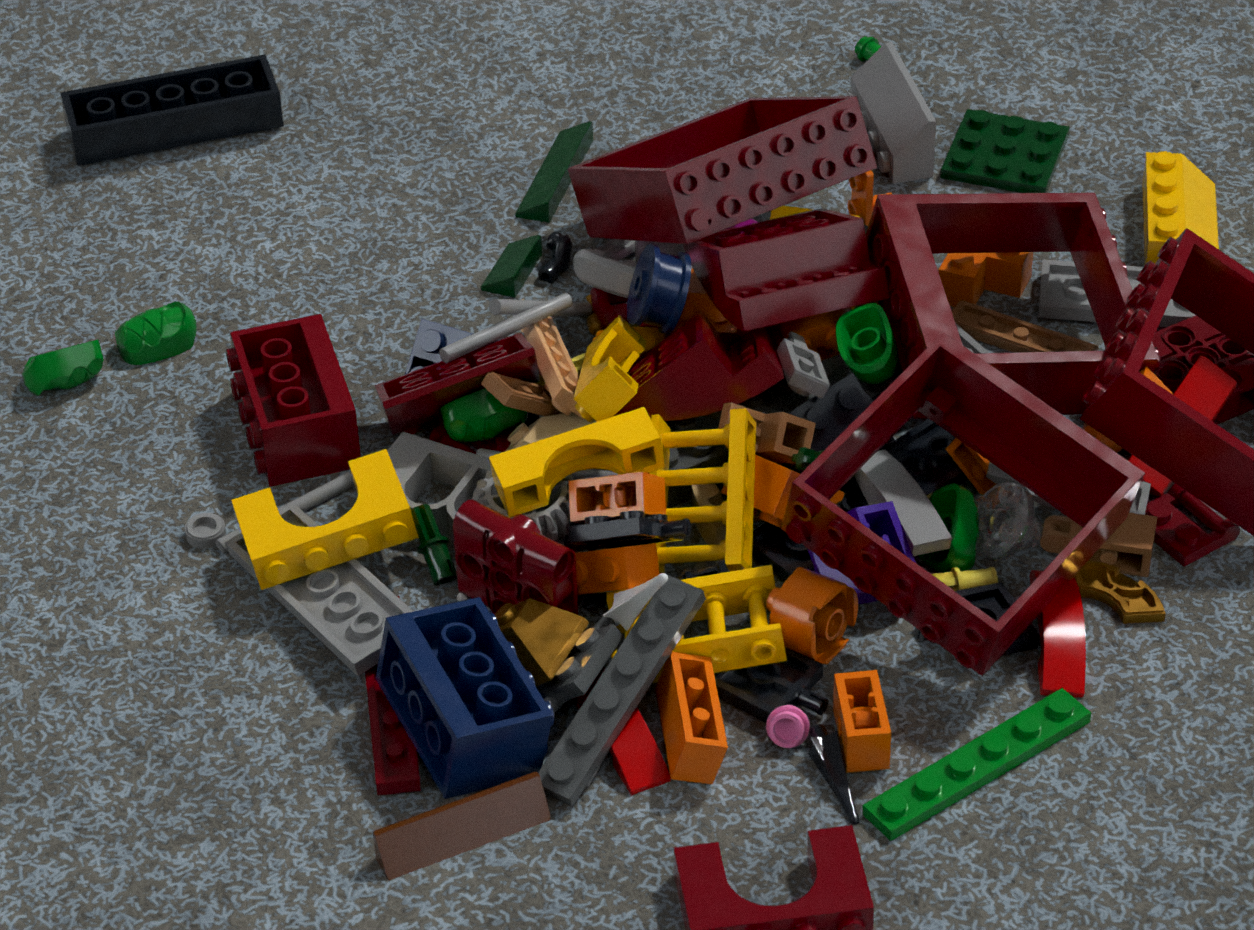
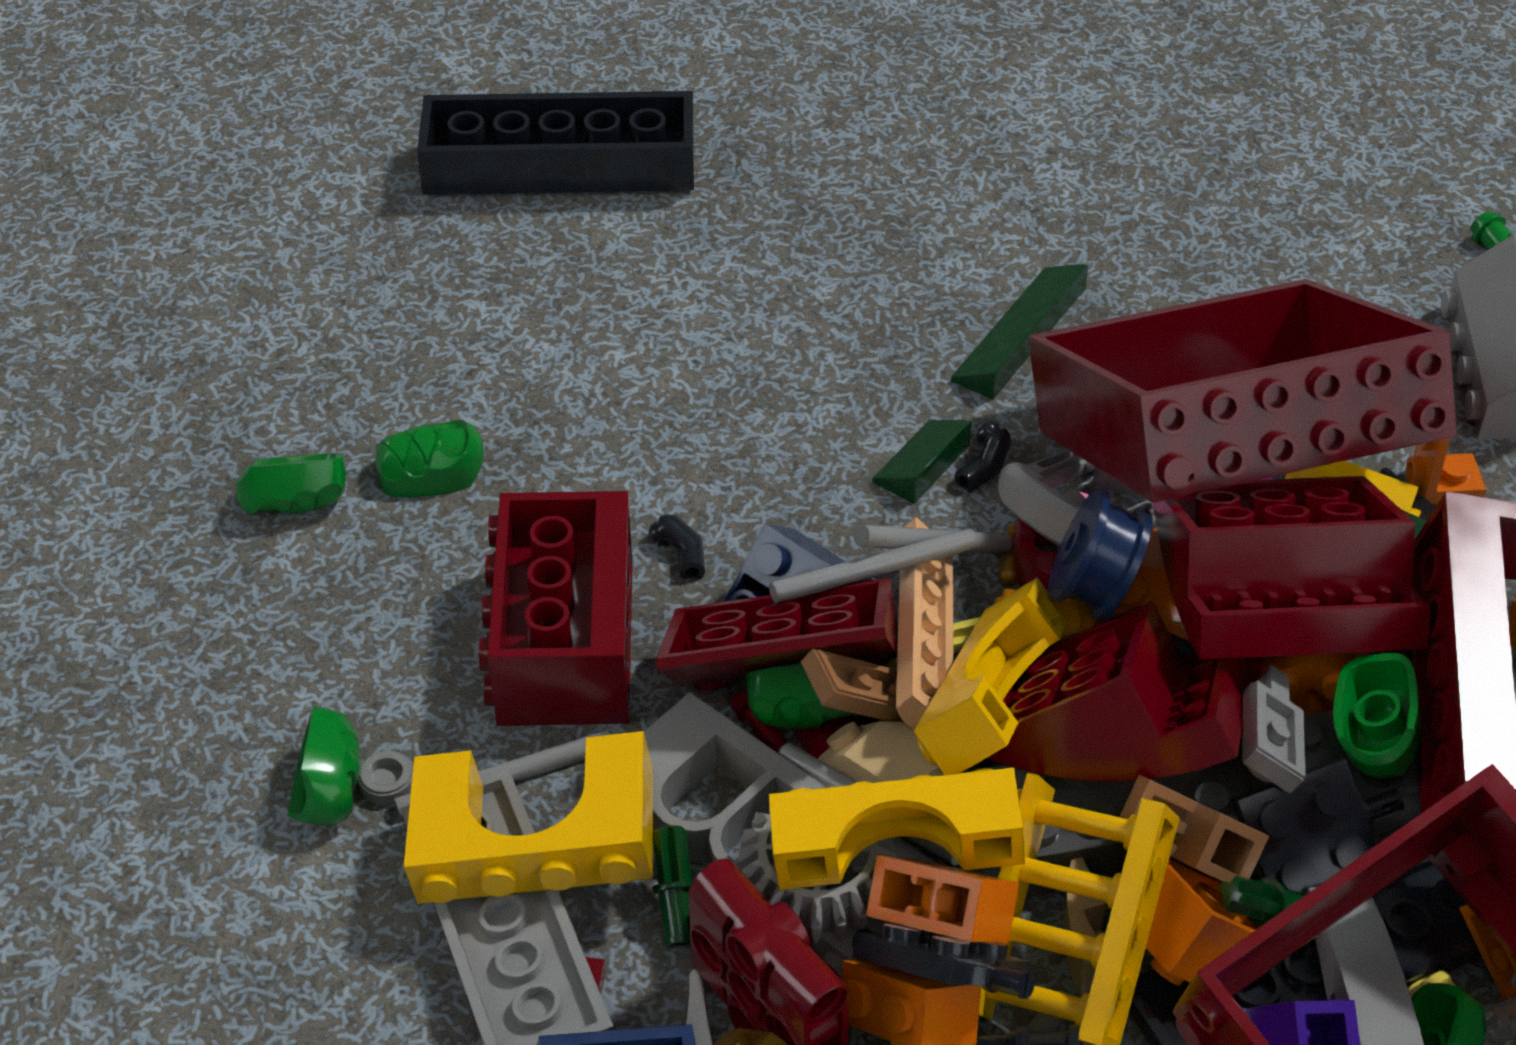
camera: 15 degrees right, 5 degrees up
none -> green piece [287,706,361,826]
none -> black arm [648,514,705,579]

